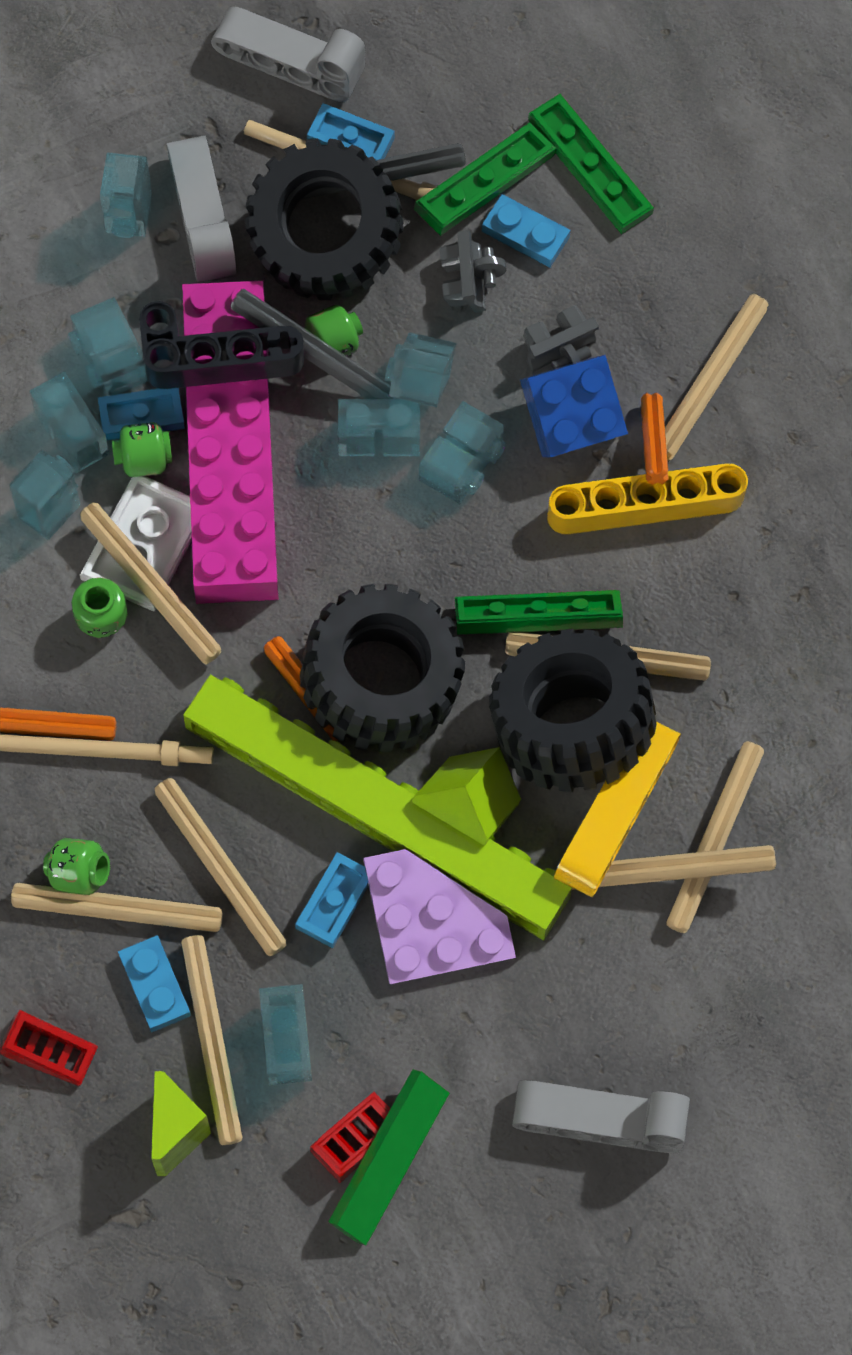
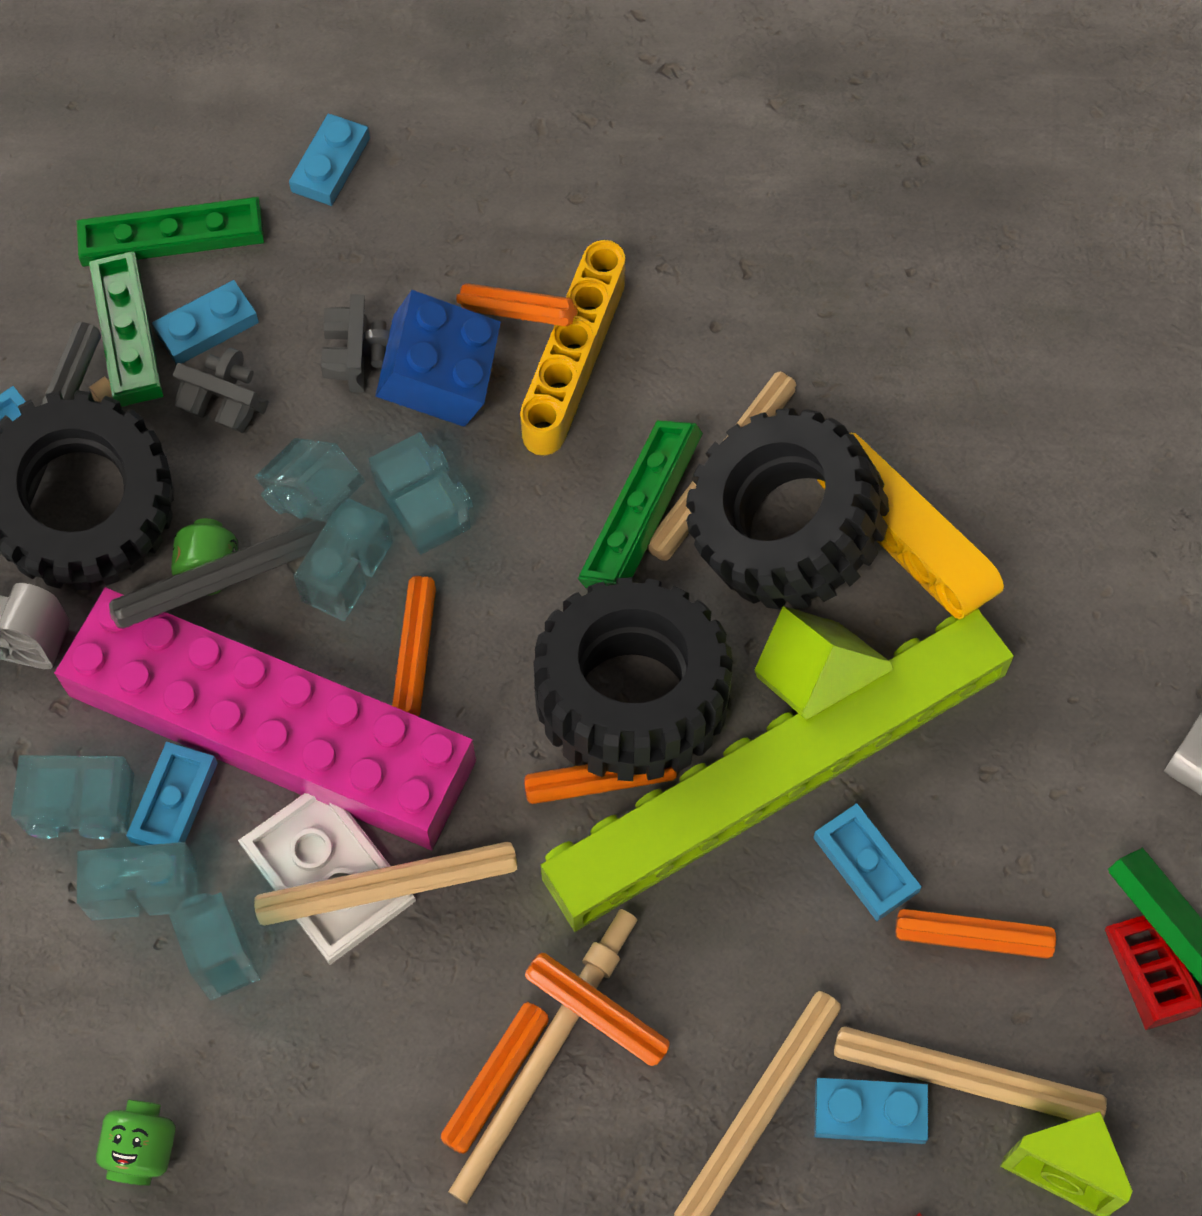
camera: 60 degrees left, 5 degrees down
bright green head [43,838,110,895] -> none
bright green head [71,577,127,638] -> none
bright green head [112,422,172,477] -> none
black beam [139,301,305,389] -> none
tan axle [155,778,286,956] -> none
clear light blue piece [259,984,312,1085] -> none
lavender plate [363,849,516,984] -> none
tan axle [572,845,776,890] -> none
tan axle [665,294,768,461] -> none
tan axle [666,741,764,933] -> none
none -> dark azure plate [289,113,370,206]
none -> orange axle [392,576,436,716]
none -> orange axle [525,953,670,1066]
none -> orange axle [895,908,1056,959]

